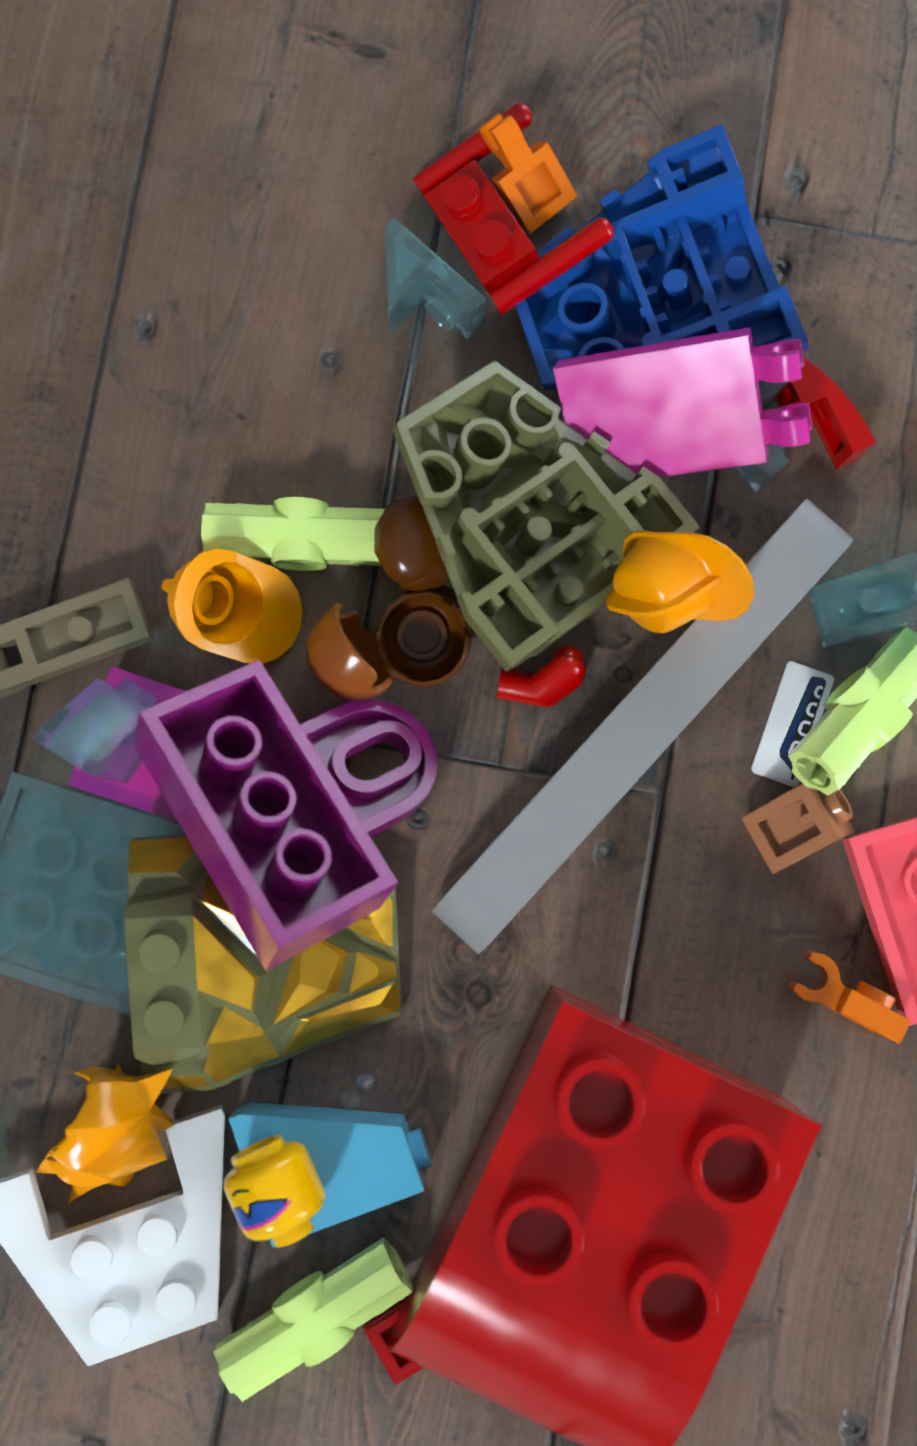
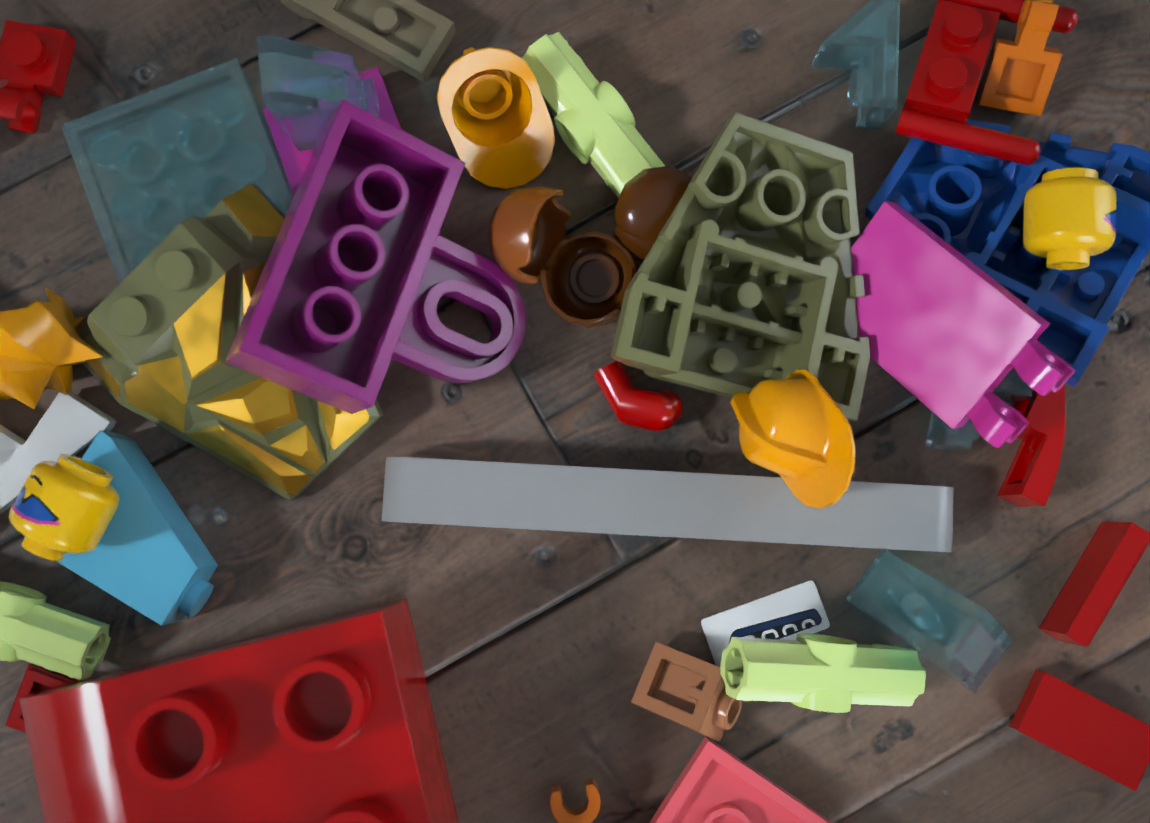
camera: 50 degrees right, 0 degrees up
none -> yellow head [1023,167,1117,270]

